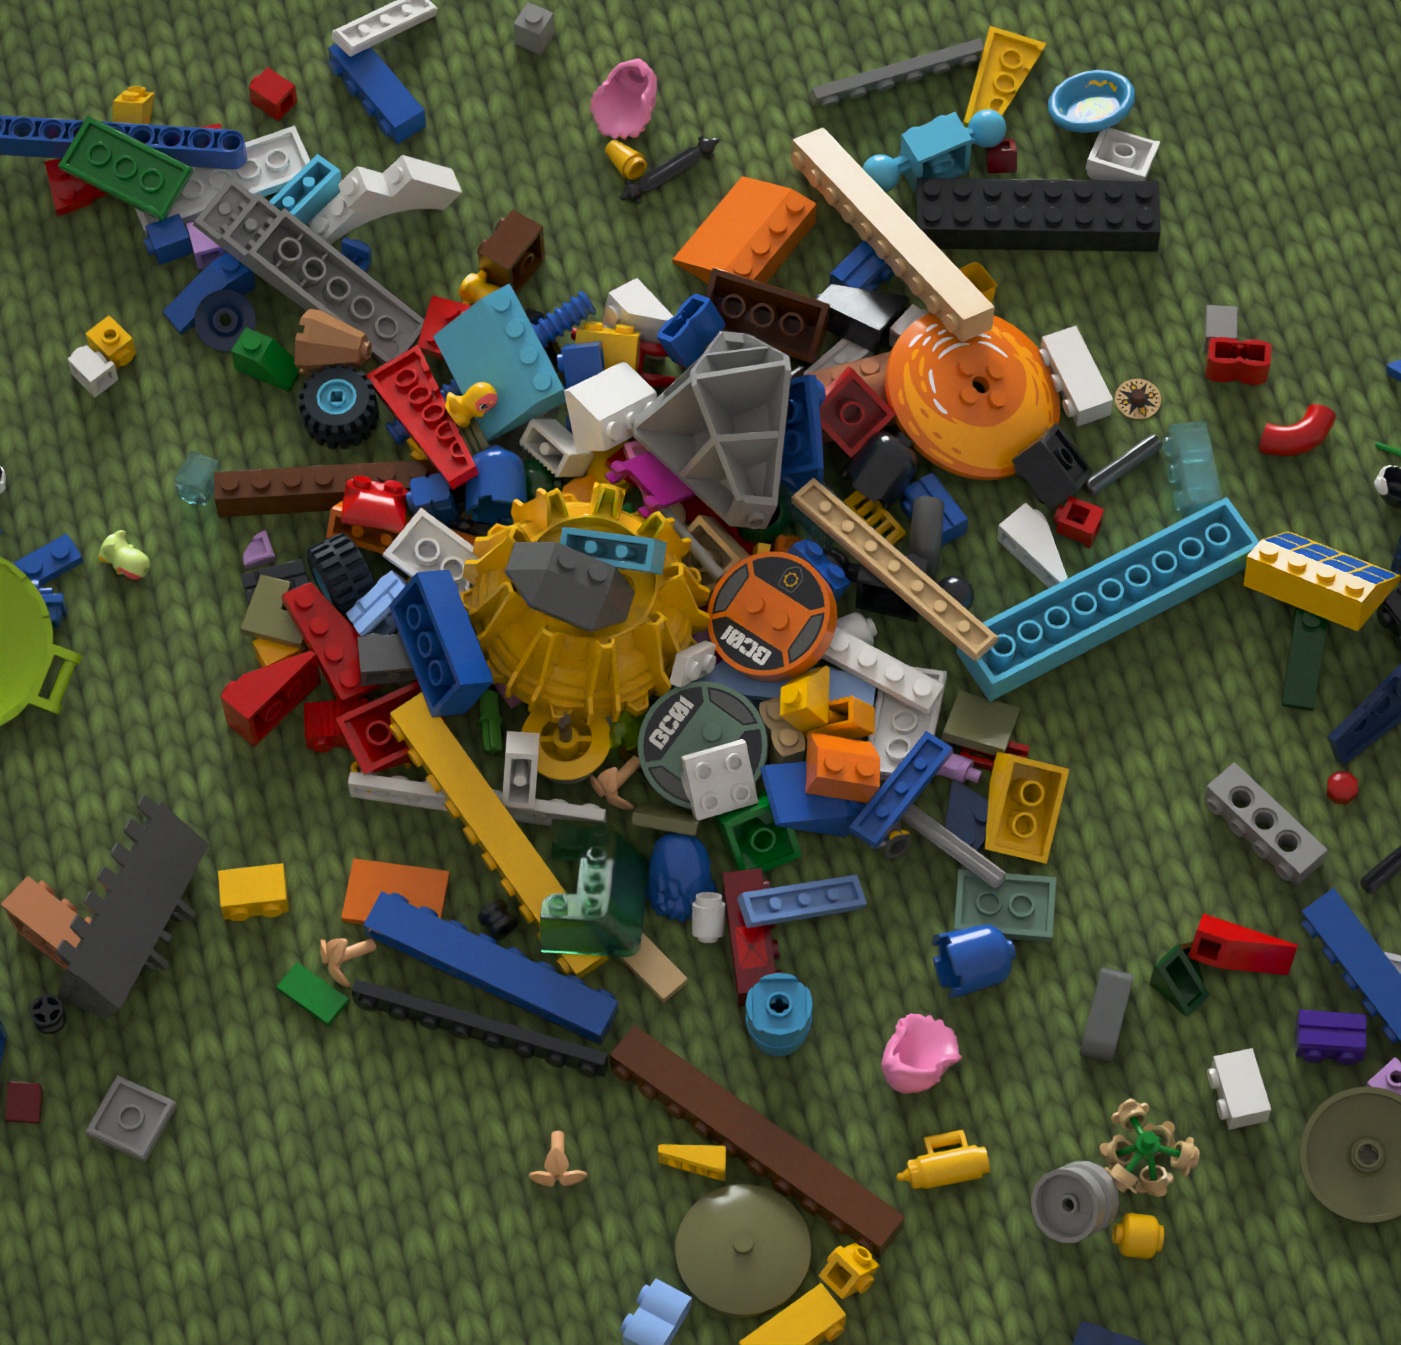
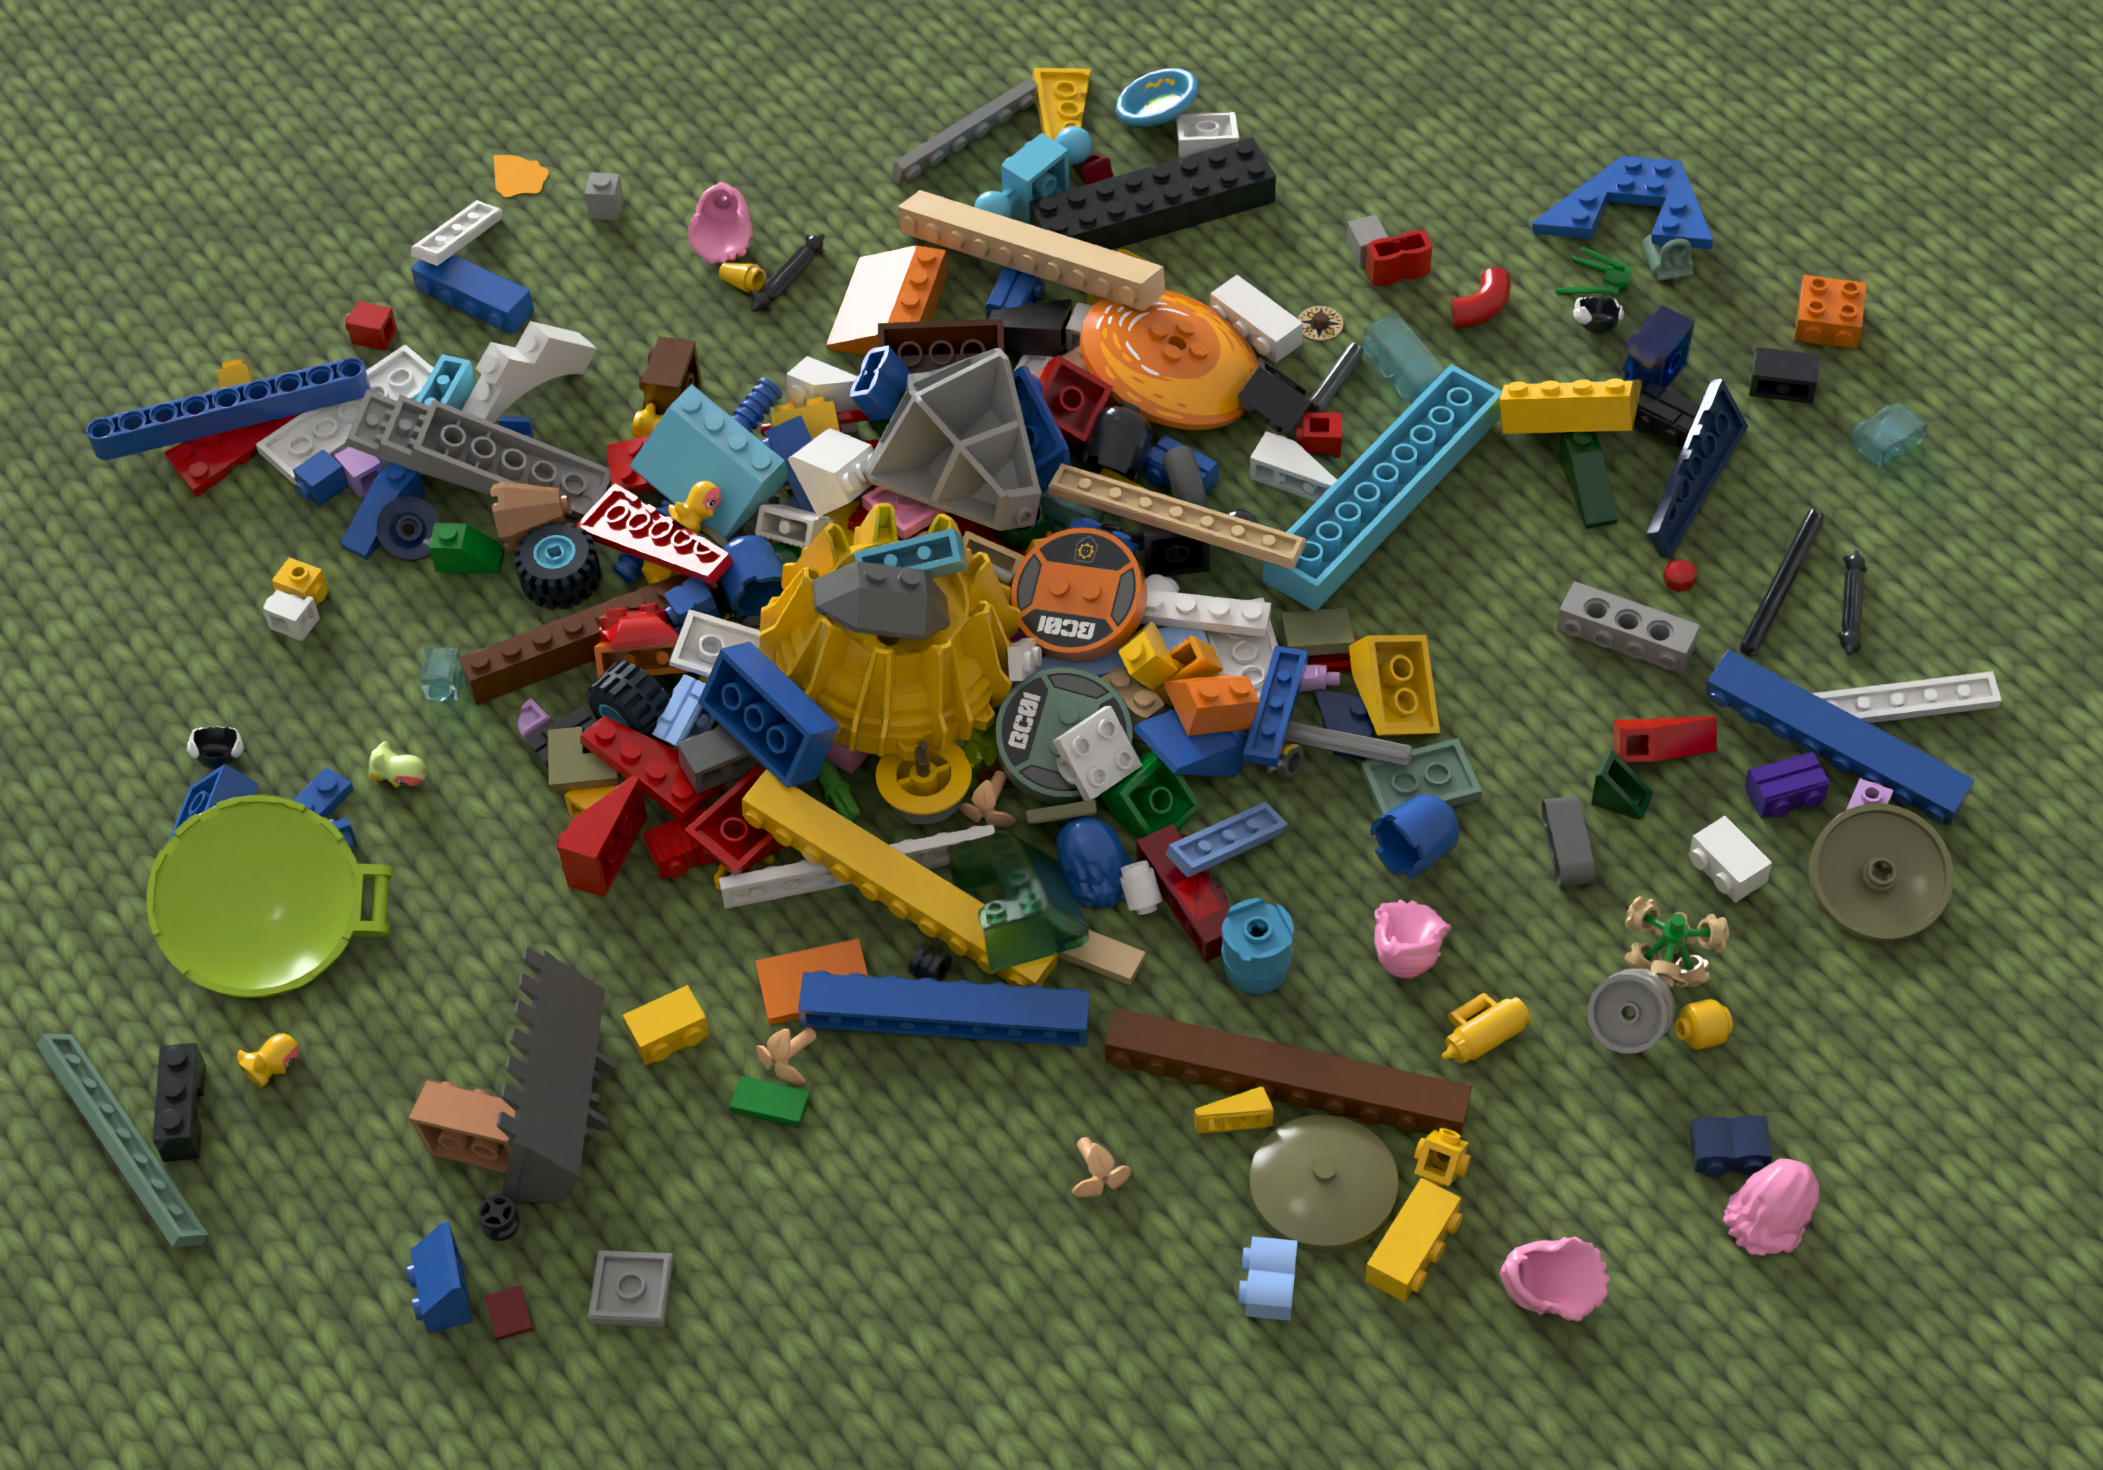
camera: 20 degrees left, 10 degrees down
green tile [58,116,194,222] -> none
black plate [351,979,609,1077] -> none
white brick [502,731,540,809] -> none
magenta flag [604,451,696,519] -> none

